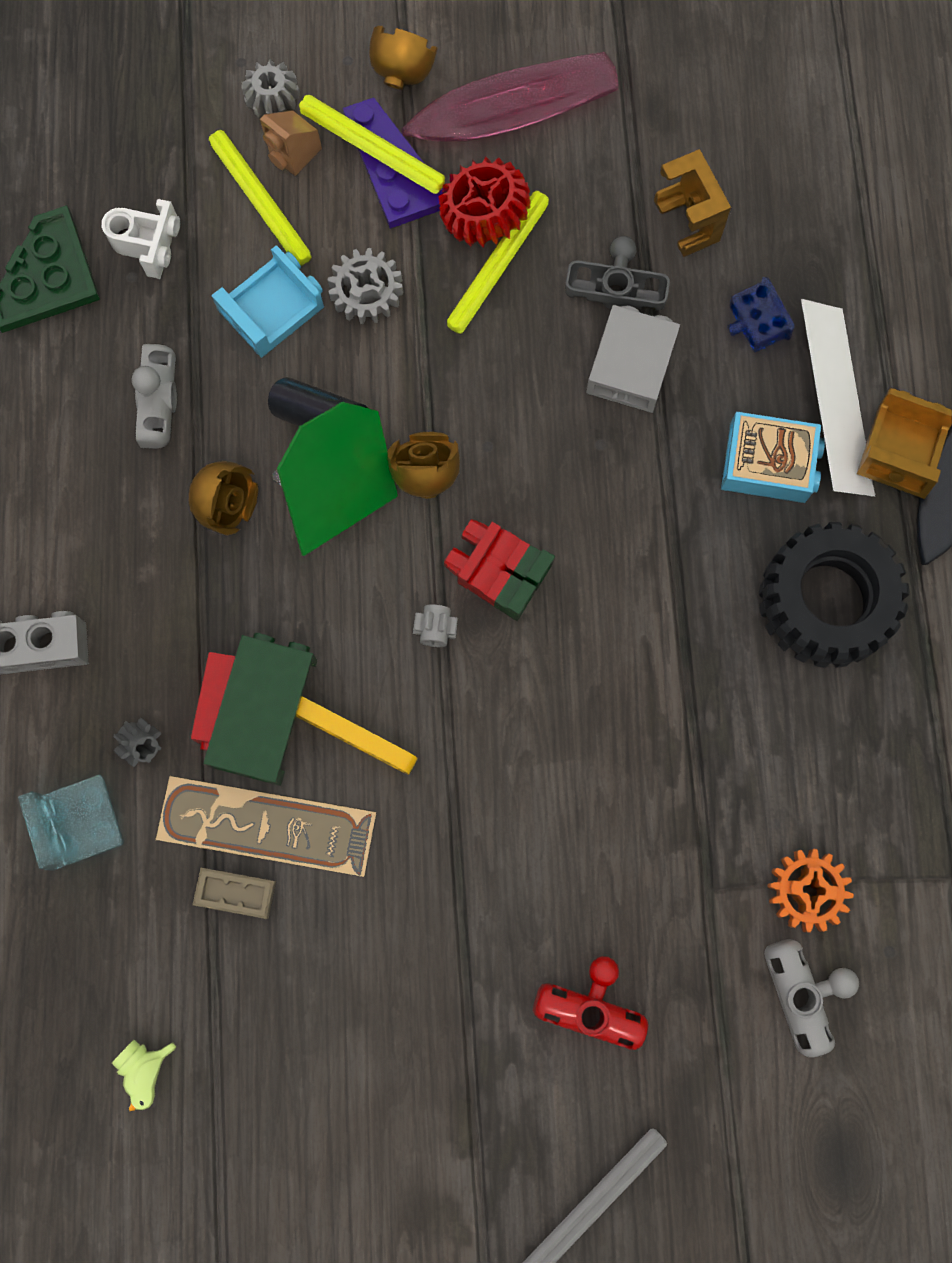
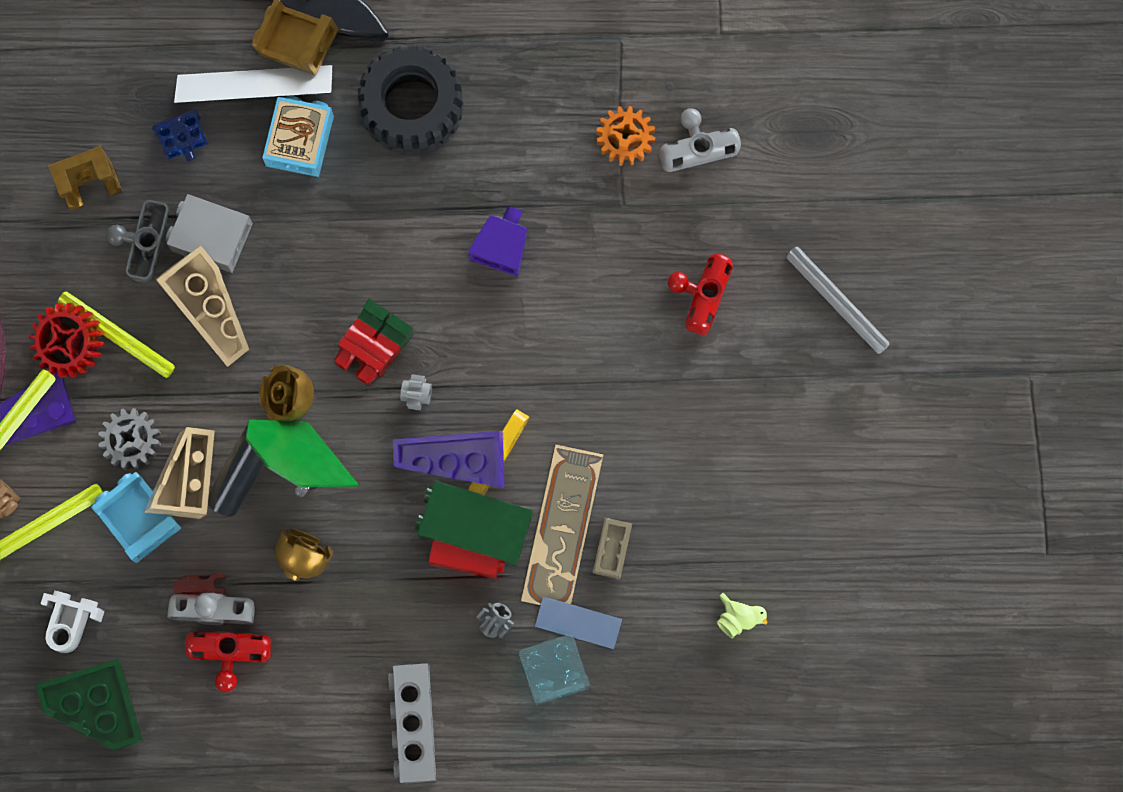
camera: 90 degrees left, 0 degrees up
none -> tan wedge [144,427,215,519]
none -> tan wedge [155,245,249,367]
none -> clear red plate [174,572,226,595]
none -> red piece [185,632,272,693]
none -> dark purple wing [393,431,504,488]
none -> dark purple torso [468,206,527,277]
none -> sand blue sticker [535,596,622,649]

